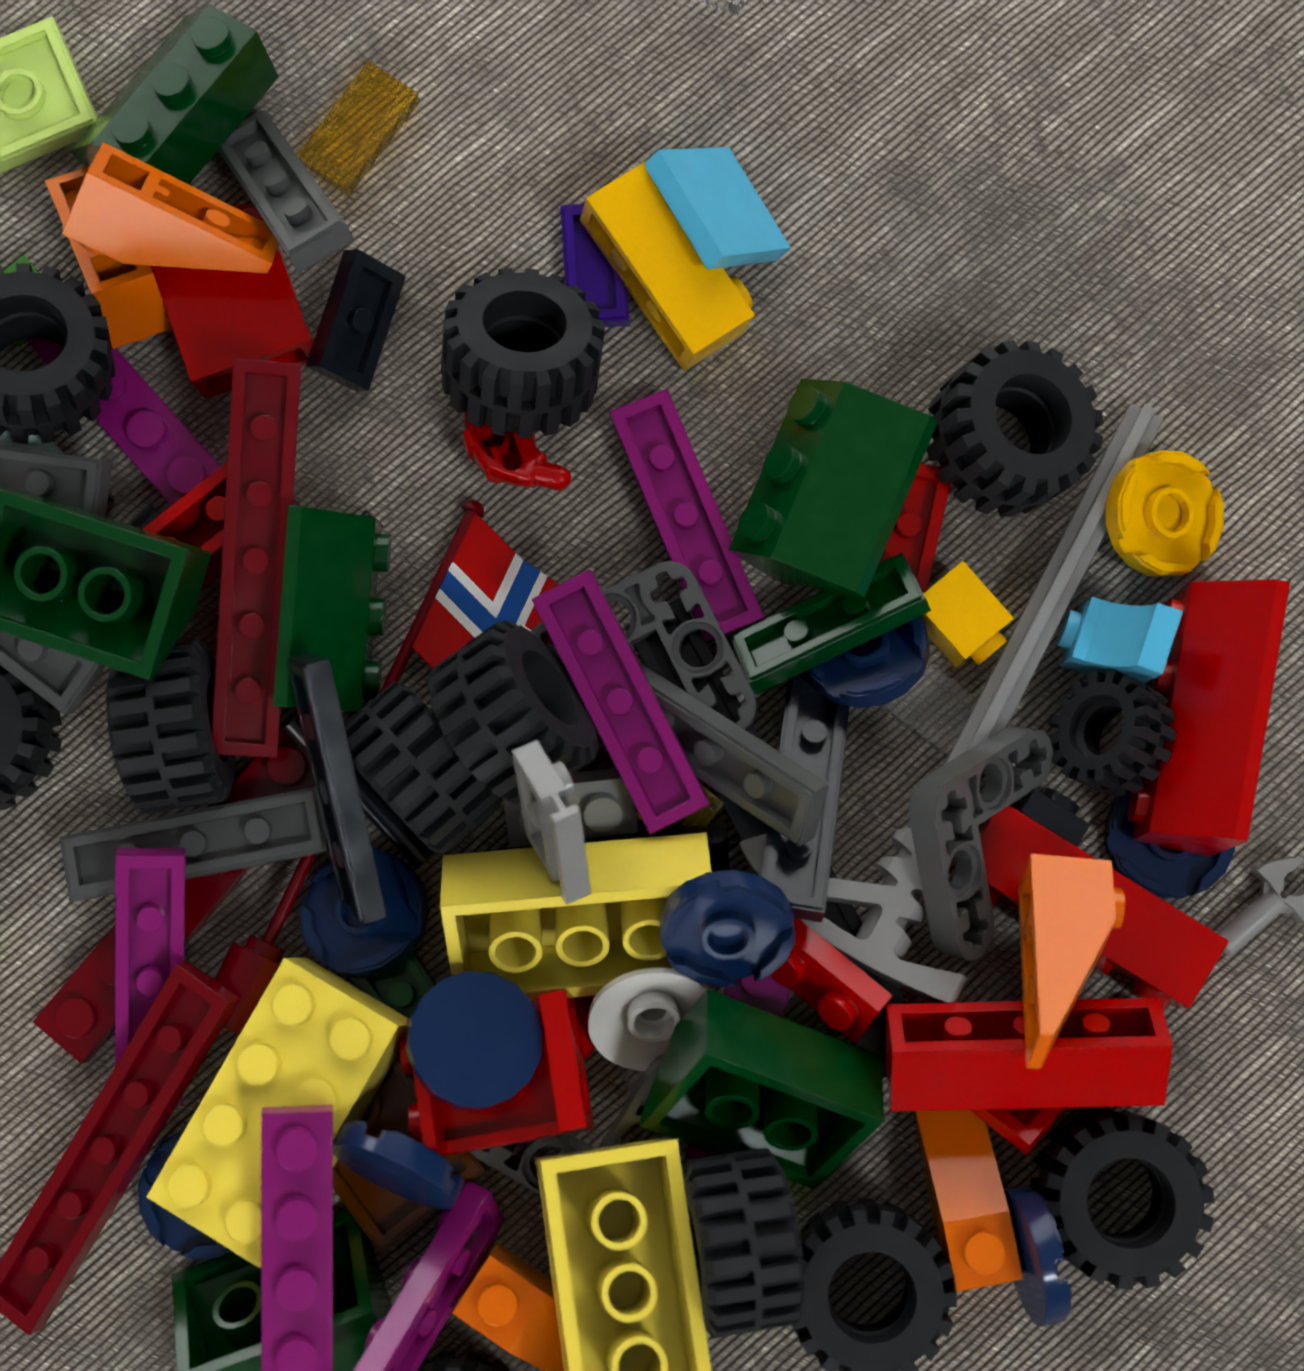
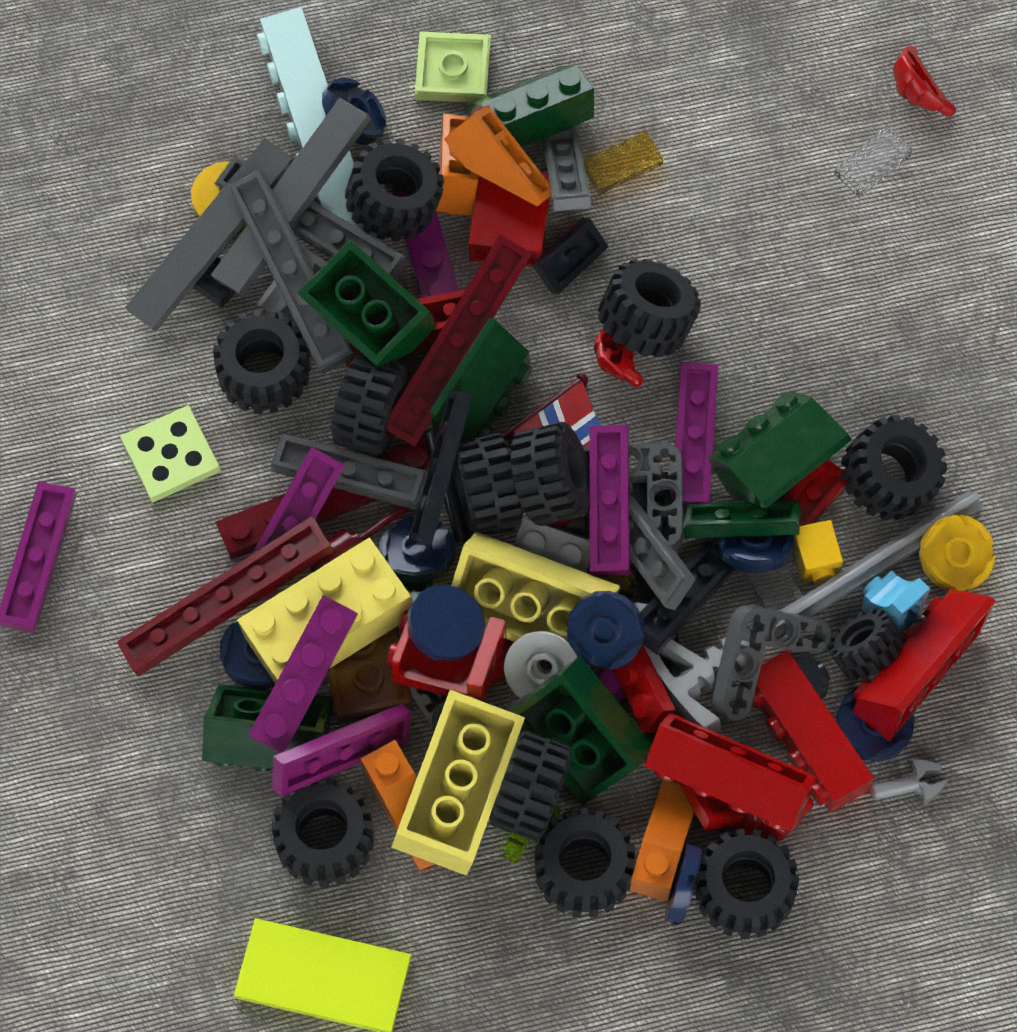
camera: 25 degrees right, 15 degrees down
dark blue tile [333,1121,465,1209] -> none
light grey plate [512,740,591,905] -> none
dark purple tile [560,204,630,328] -> none
yellow brick [580,160,755,372] -> none
medium azure tile [644,147,791,270] -> none
orange slope [1018,854,1125,1069] -> none

